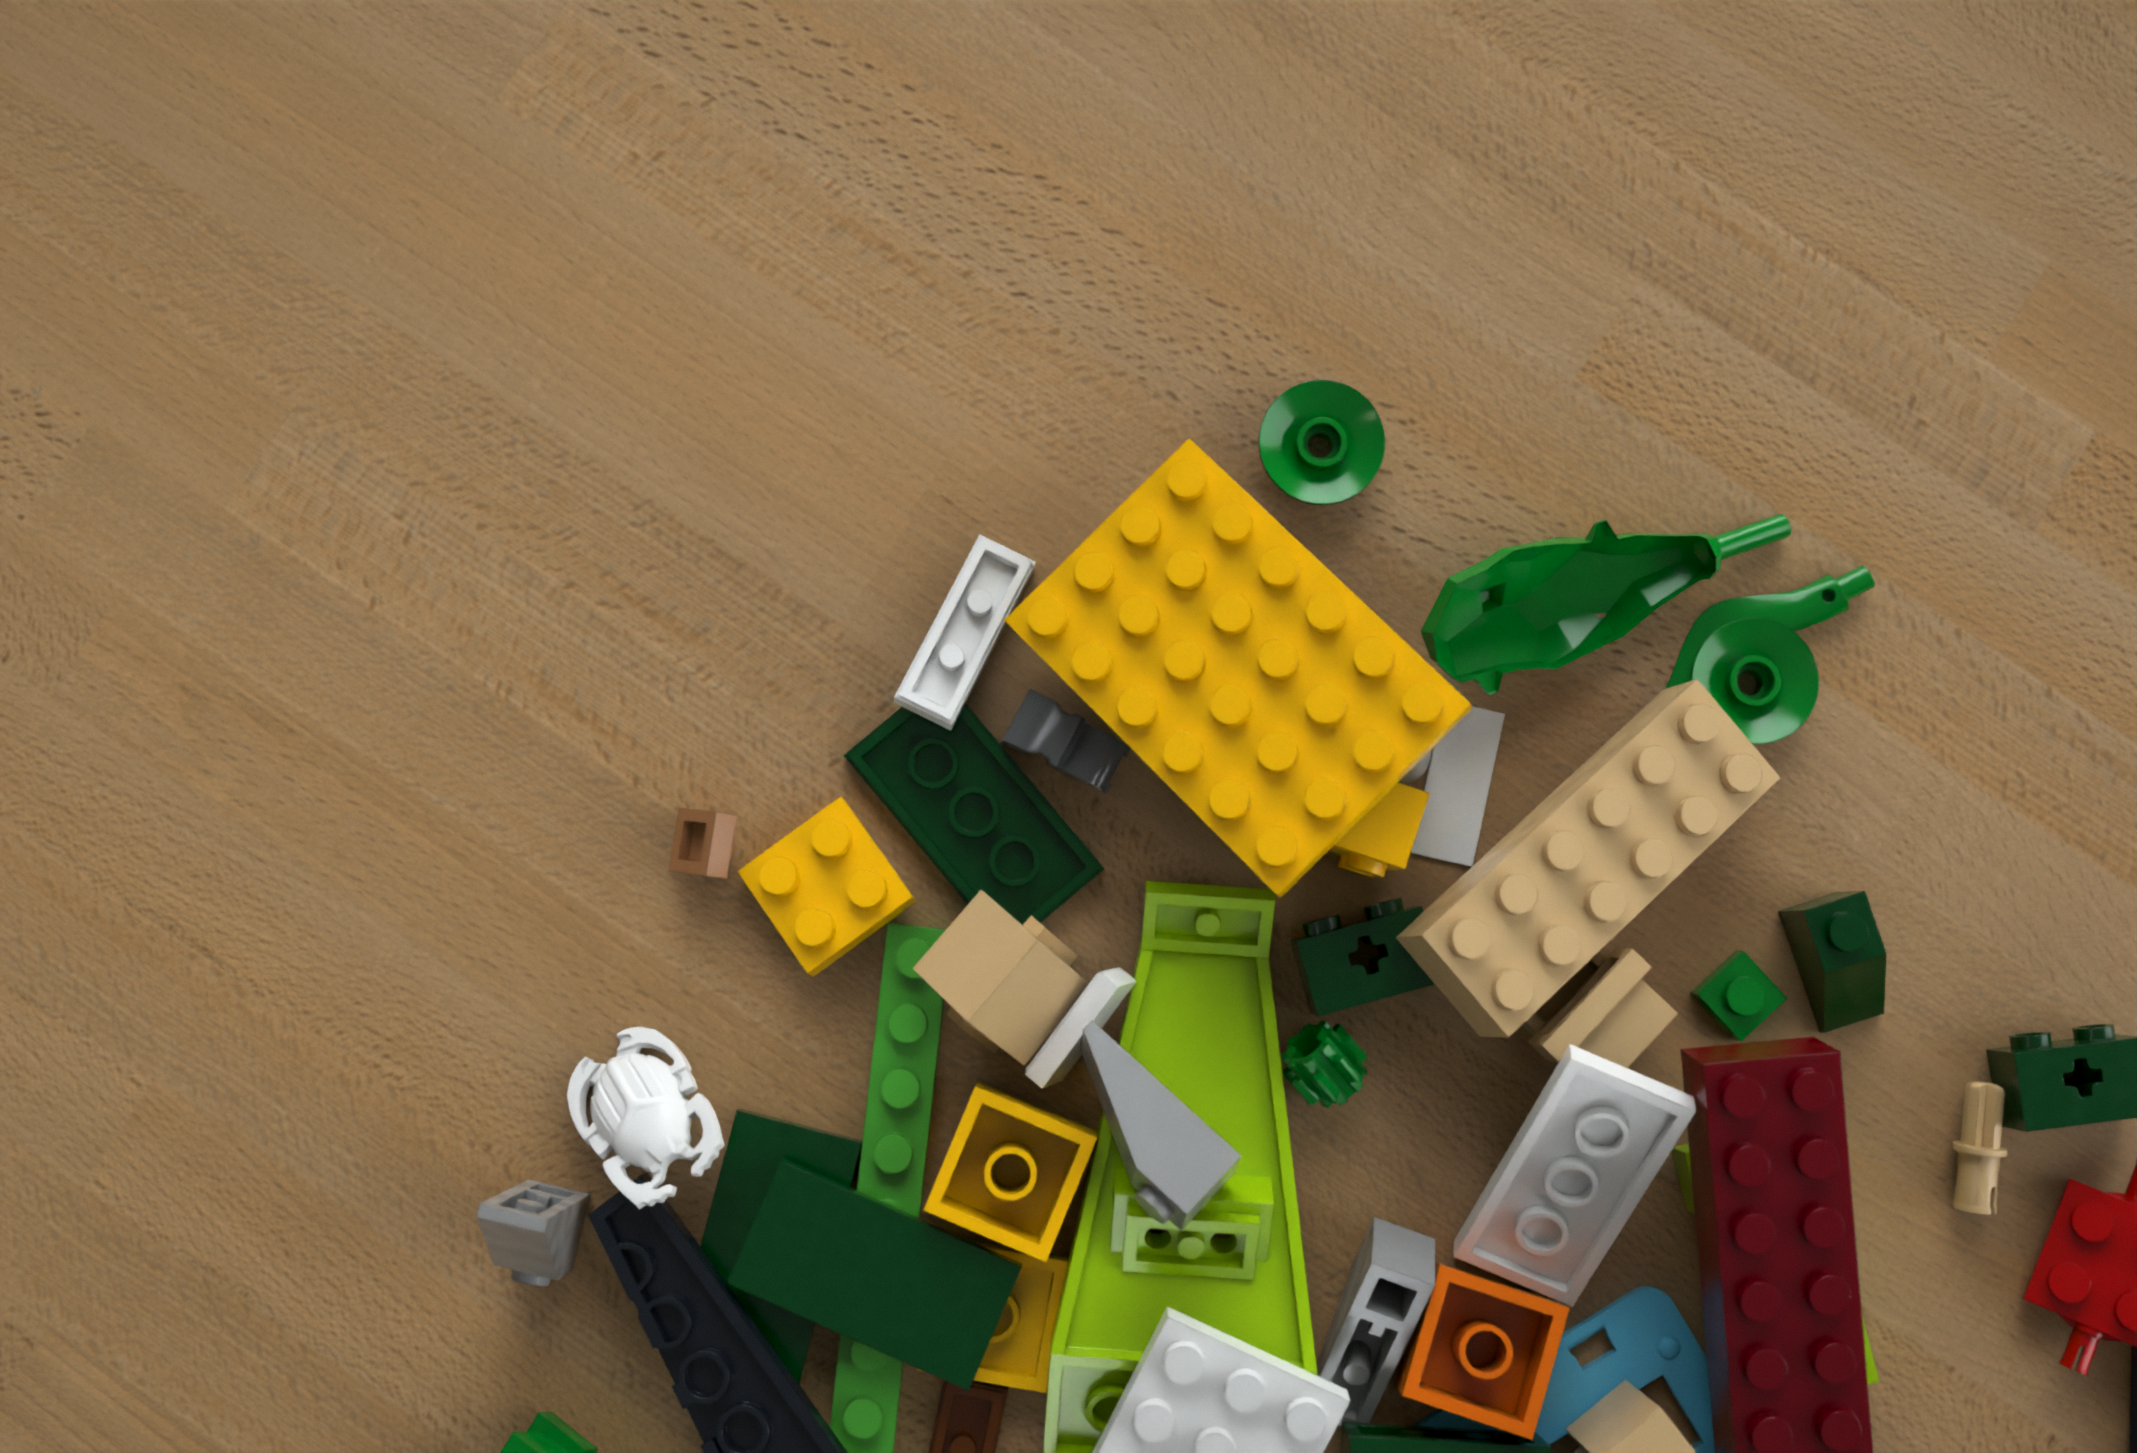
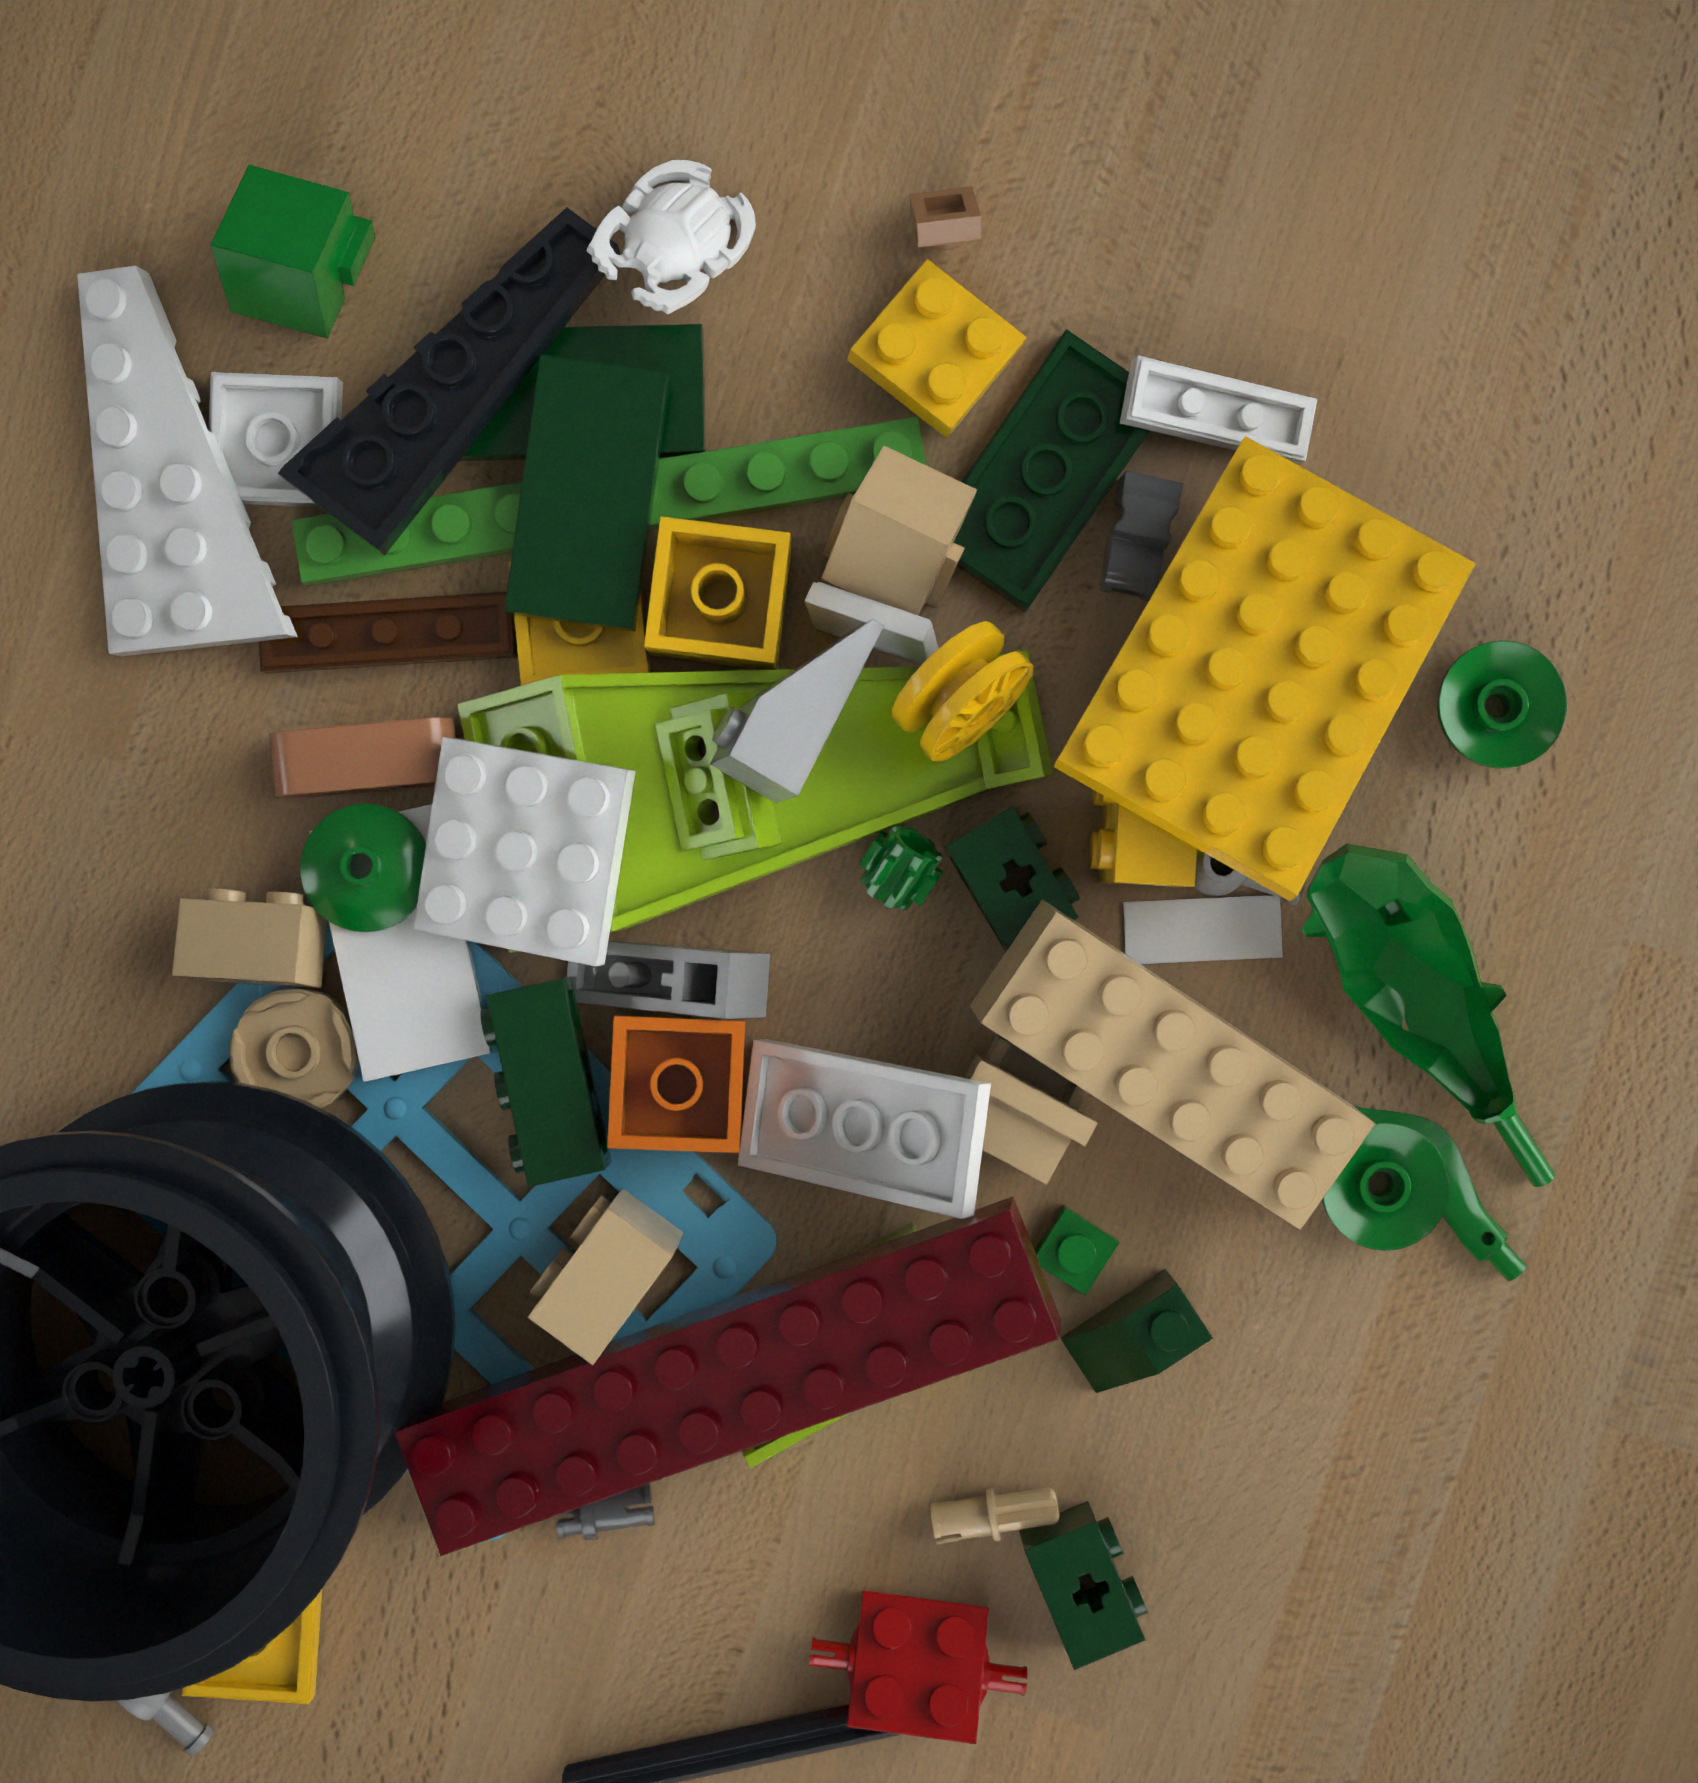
camera: 80 degrees right, 5 degrees up
light grey slope [477,1179,591,1286] -> none
none -> yellow wheel [891,621,1033,762]

